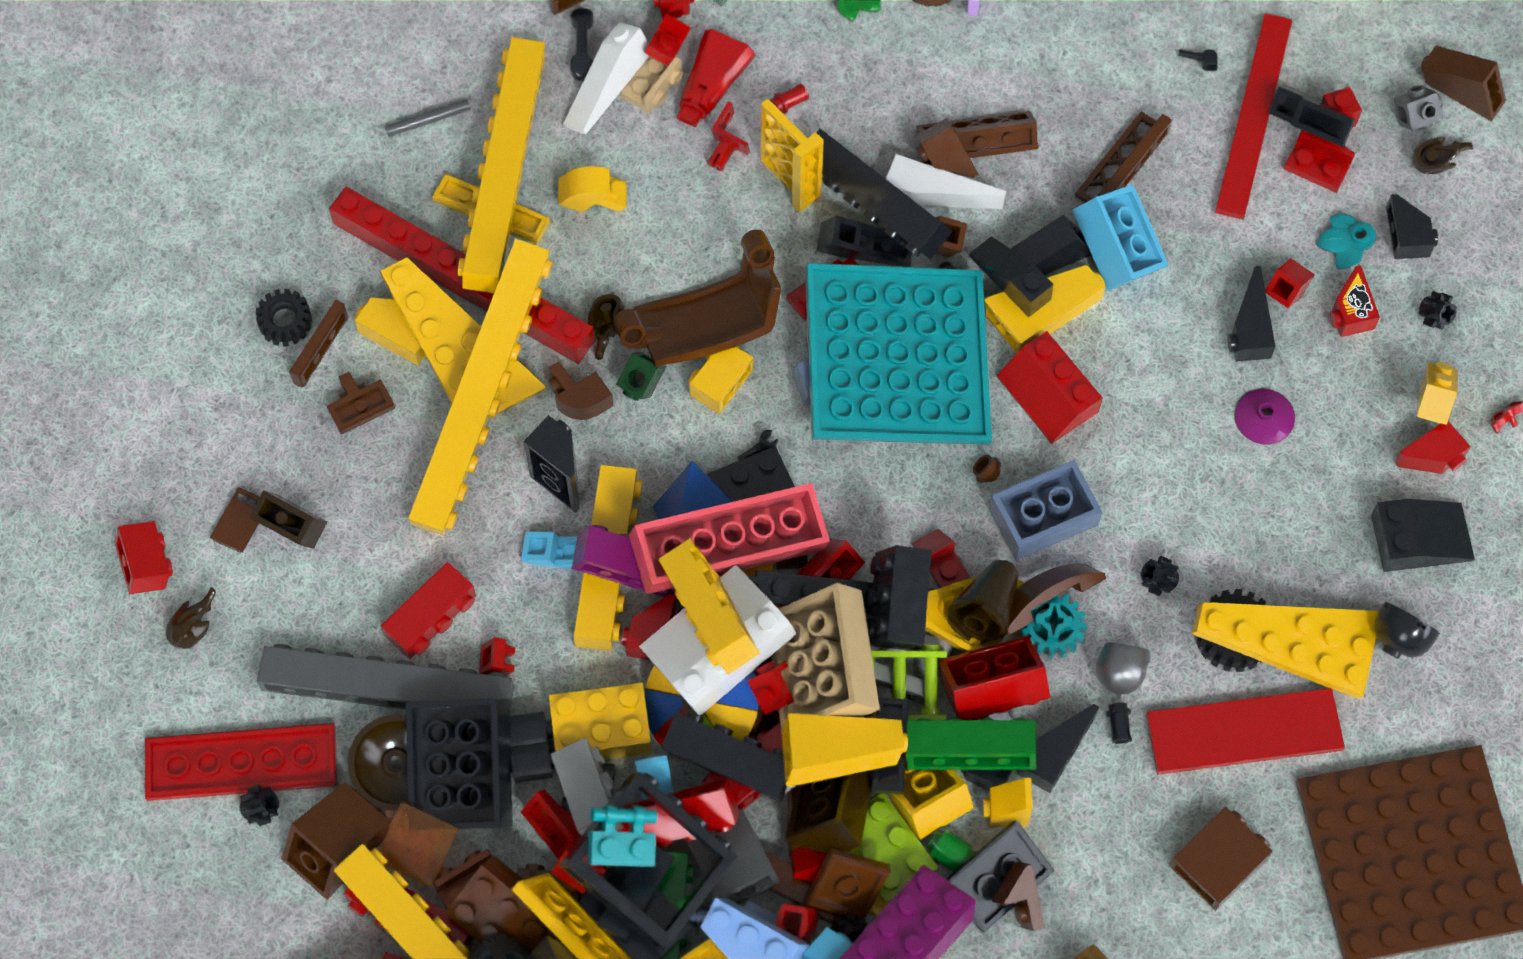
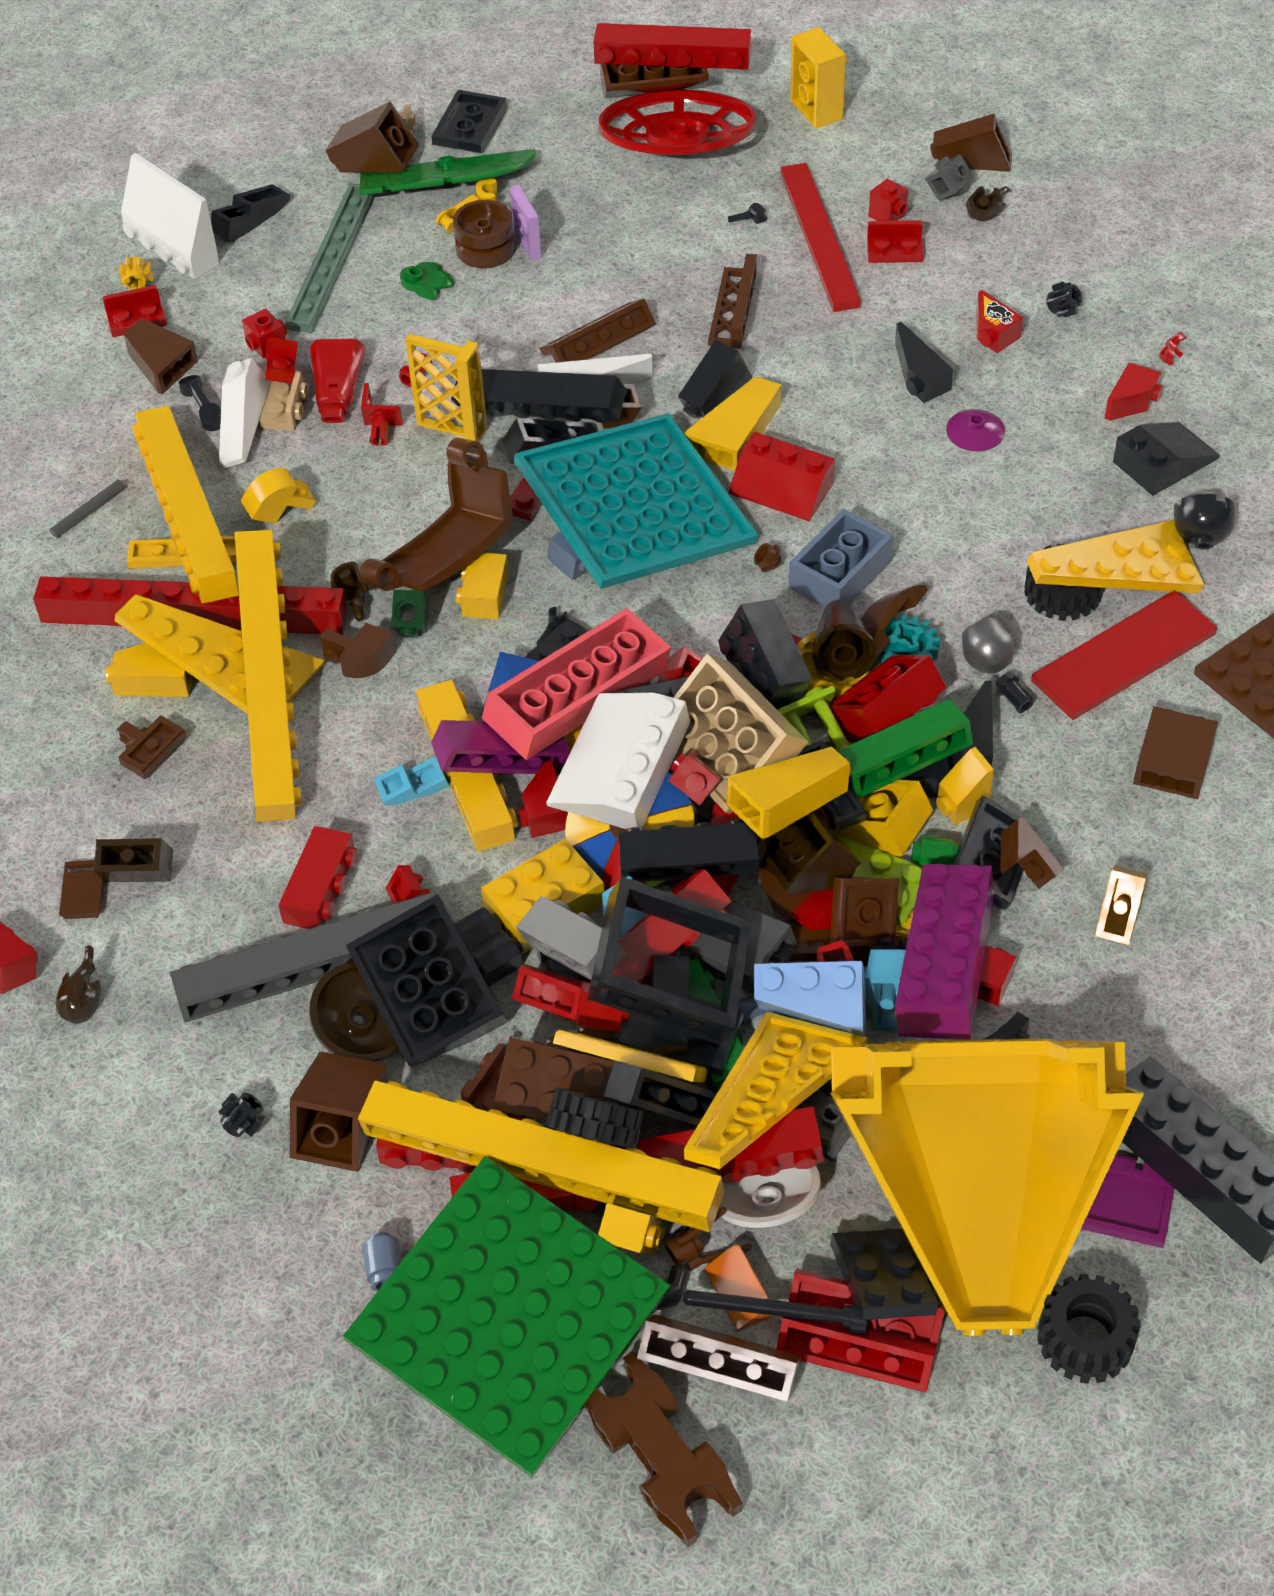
camera: 25 degrees left, 15 degrees down
red tile [145,723,338,801] -> none
black tyre [256,288,312,346] -> none
reddish brown tile [289,299,348,388] -> none
clear orange hinge [379,802,459,888] -> none
black slope [524,415,580,513] -> none
teal plate [587,805,657,867] -> none
yellow wedge [658,539,760,674] -> none
reddish brown slope [916,118,979,177] -> none
black slope [969,236,1054,317] -> none
medium azure slope [1072,185,1169,291] -> none
black gear [1141,556,1179,596] -> none
red brick [1265,258,1315,308] -> none
black slope [1268,85,1355,147] -> none
teal plate [1317,214,1376,270] -> none
black slope [1386,194,1438,259] -> none
yellow brick [1417,362,1458,425] -> none

